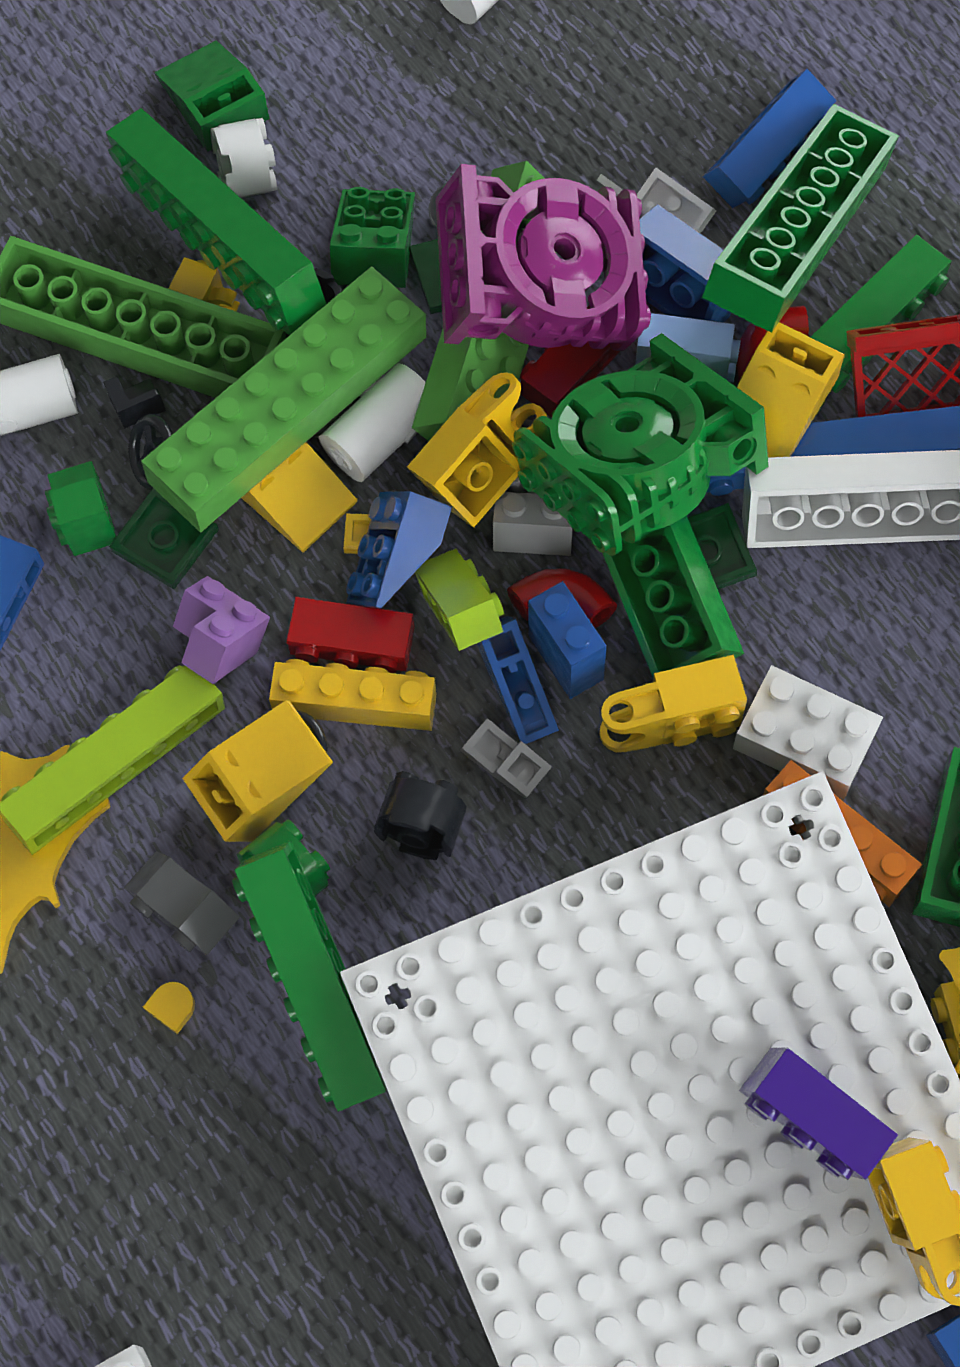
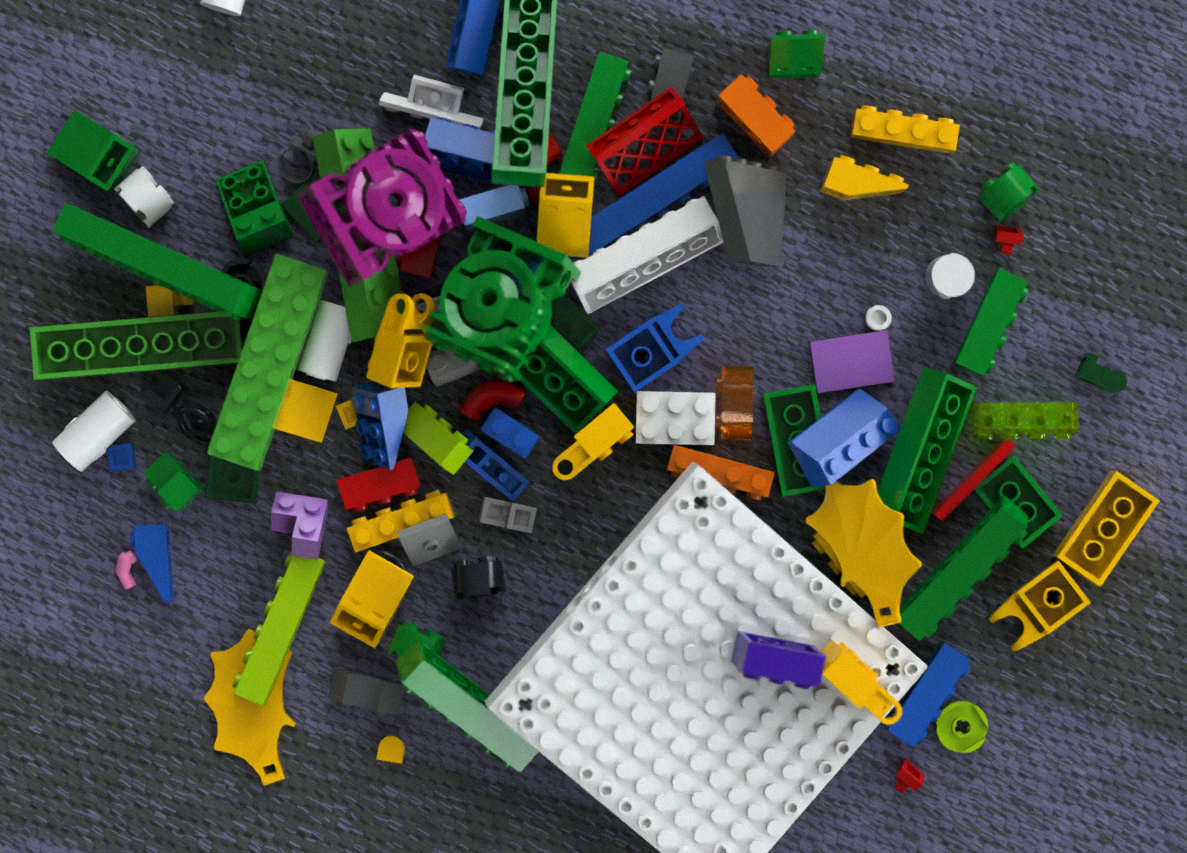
camera: 25 degrees left, 20 degrees up
none -> blue tile [106,443,137,472]
none -> light grey plate [397,514,462,566]
none -> blue brick [602,304,704,393]
none -> clear orange brick [715,366,754,440]

